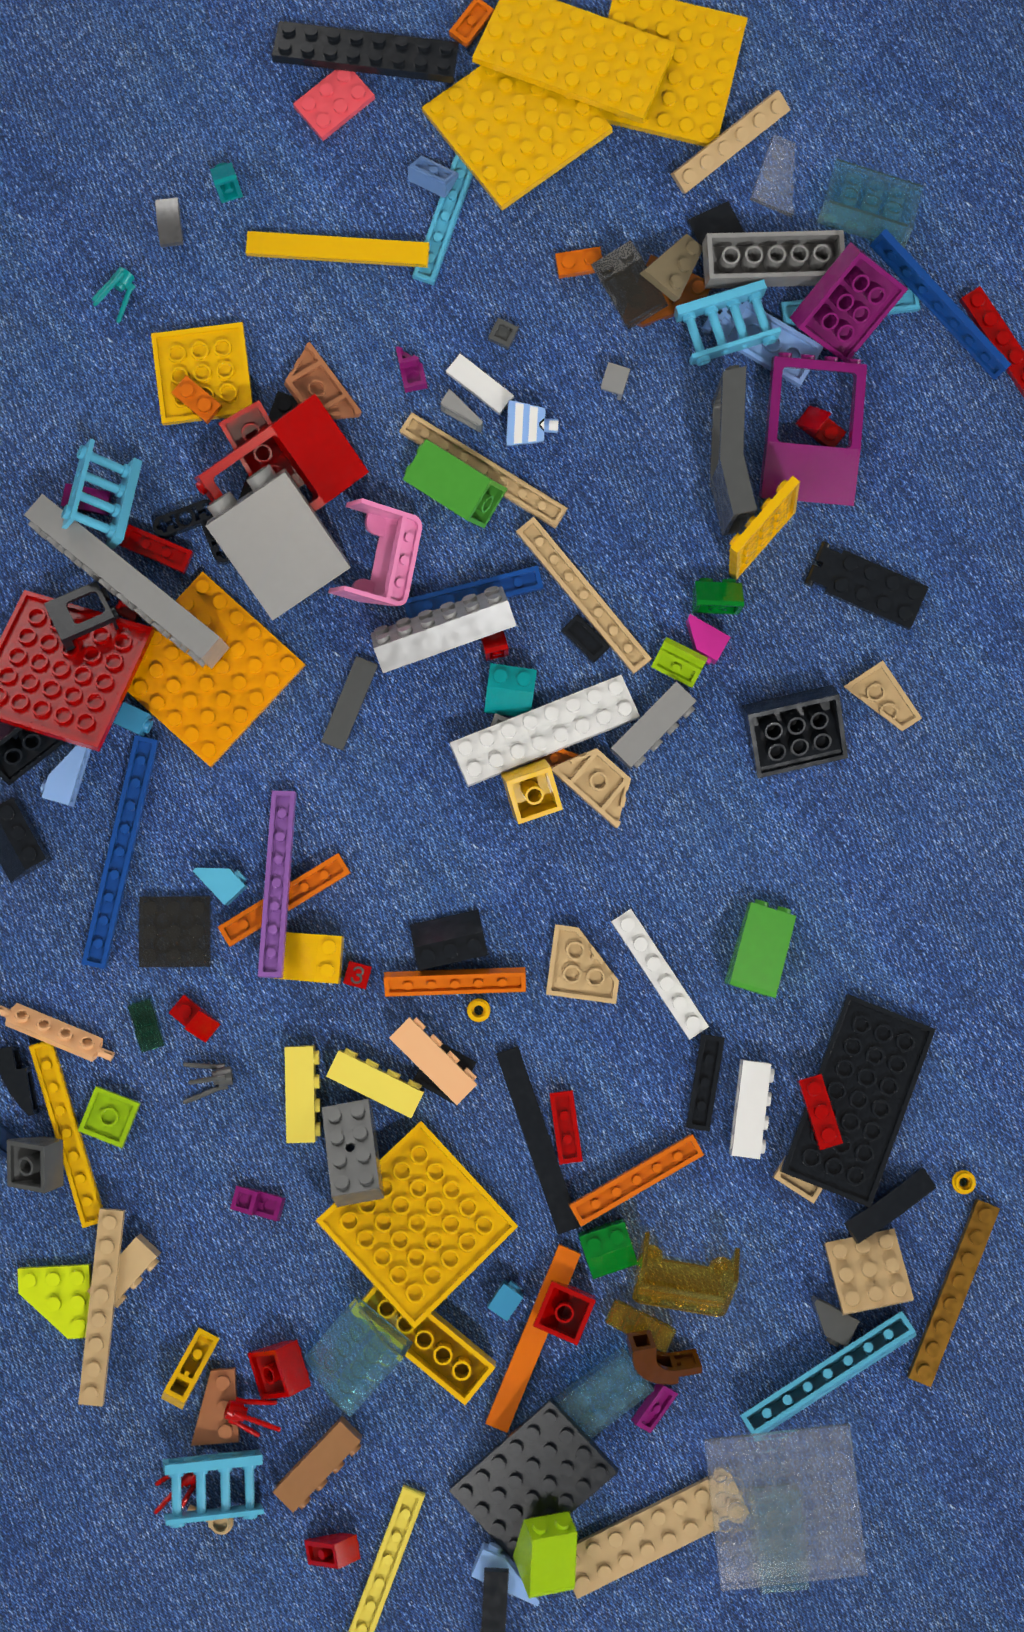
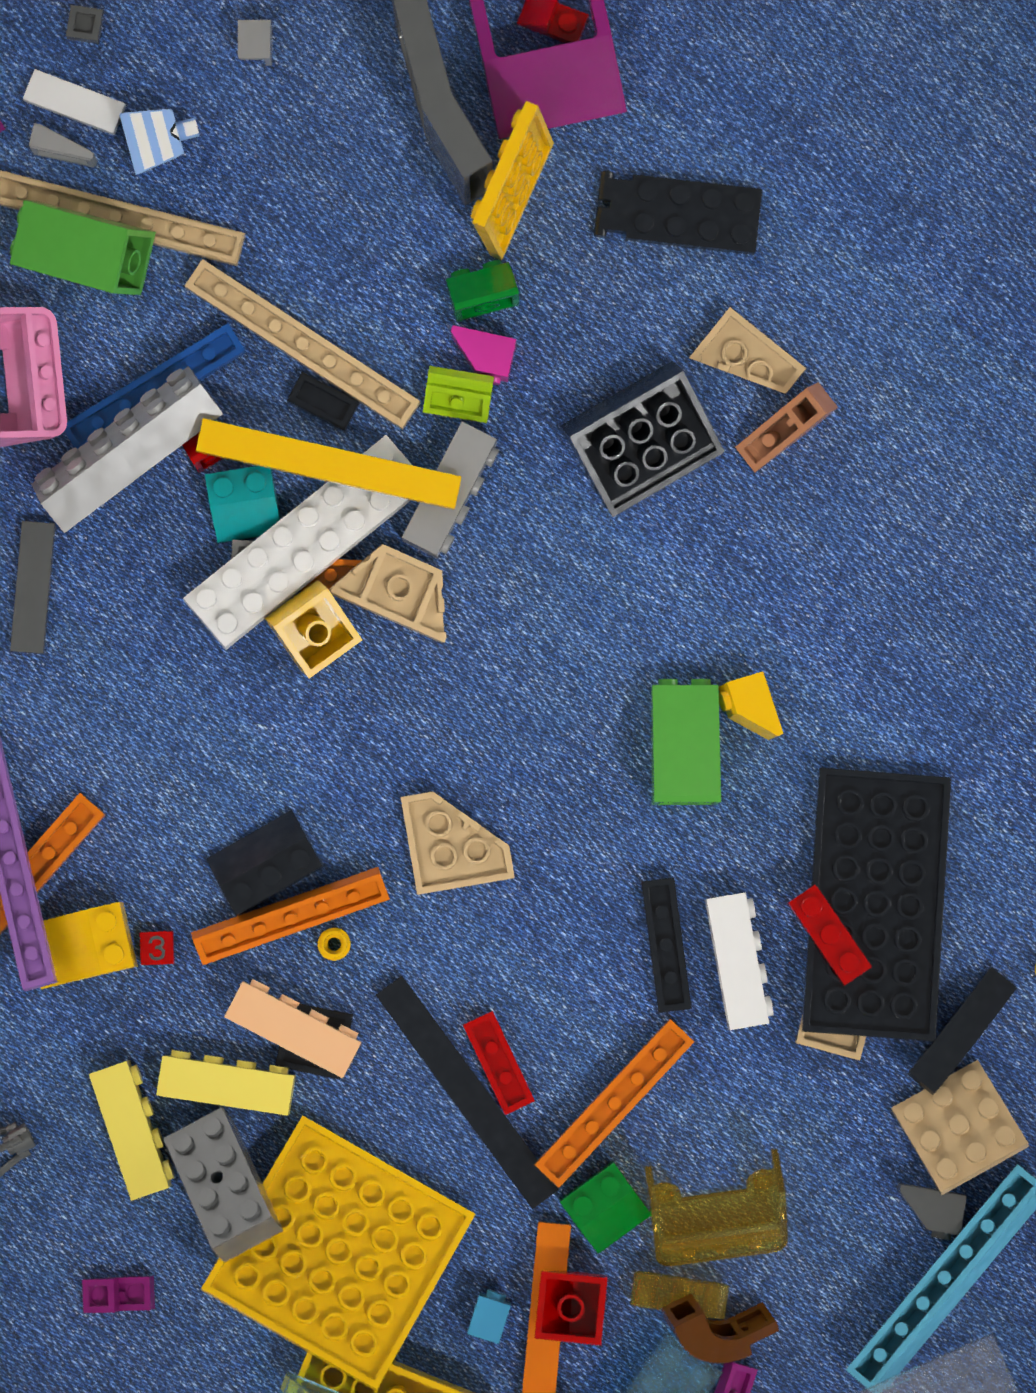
camera: 15 degrees left, 0 degrees up
white plate [611,909,709,1040] -> none
none -> yellow tile [195,418,462,510]
none -> yellow slope [719,671,784,740]
none -> nougat slope [735,382,838,472]

